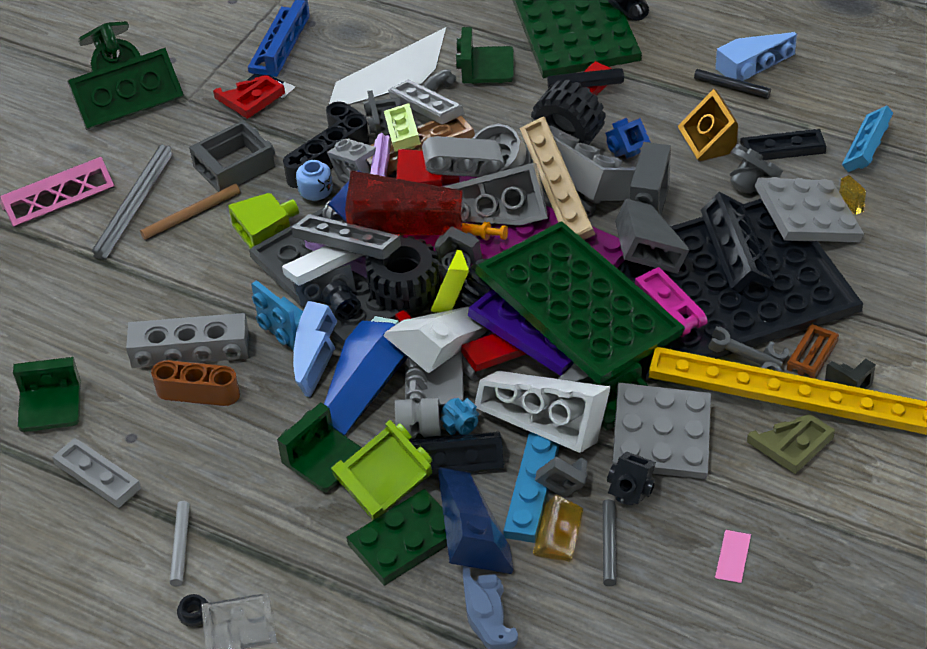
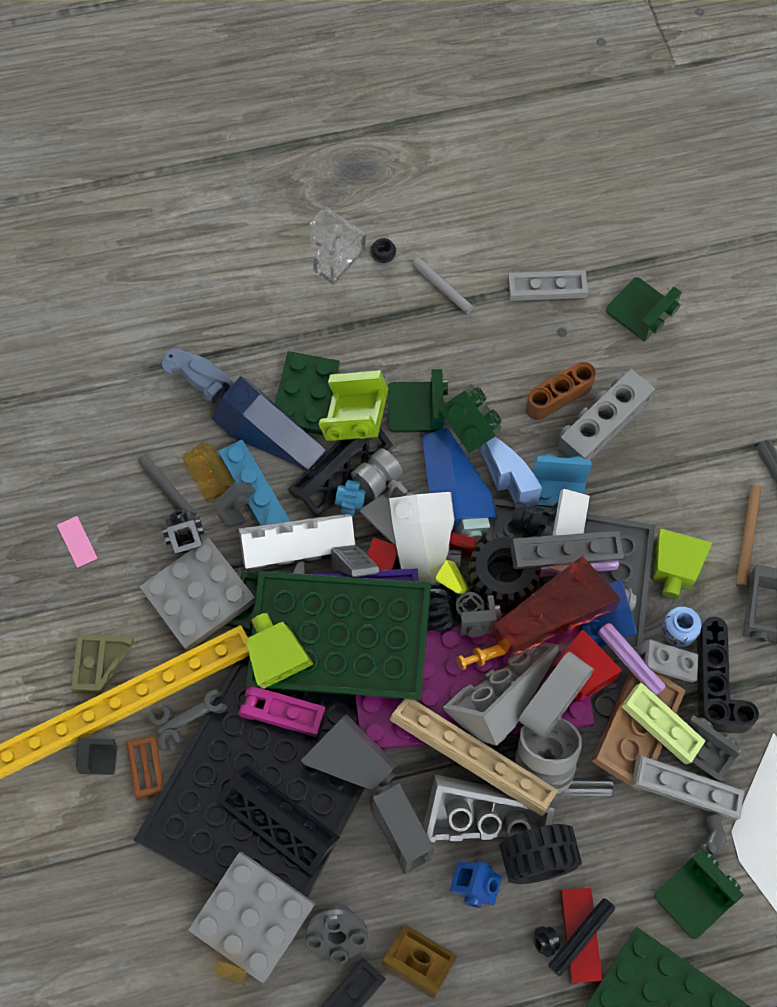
camera: 130 degrees right, 20 degrees up
none -> lime torso [246,613,314,689]
none -> dark grey slope [331,545,379,577]
none -> dark green bracket [438,384,502,453]
none -> black plate [533,926,560,957]

